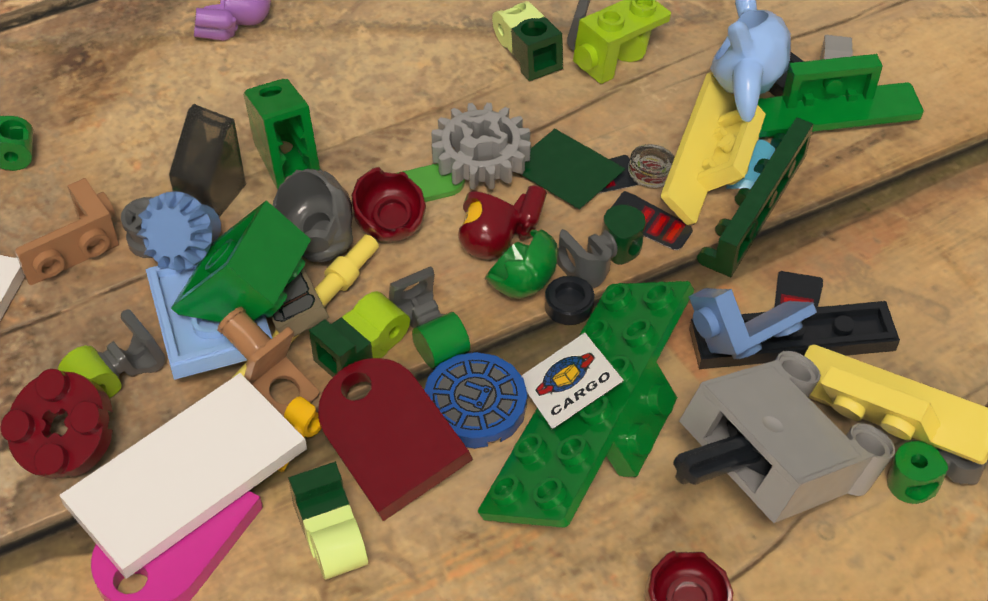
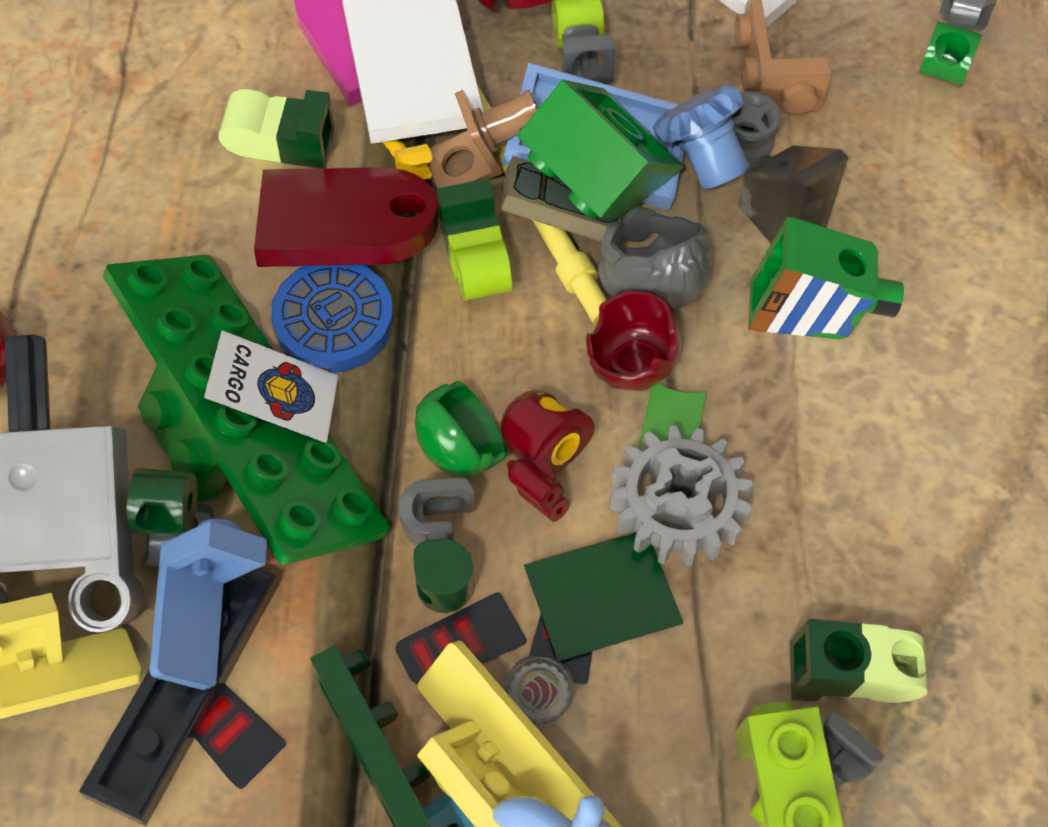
camera: 120 degrees right, 10 degrees up
leg [389,266,471,368] -> none
black tile [545,276,595,325] -> none
none -> dark green leg [127,468,214,567]

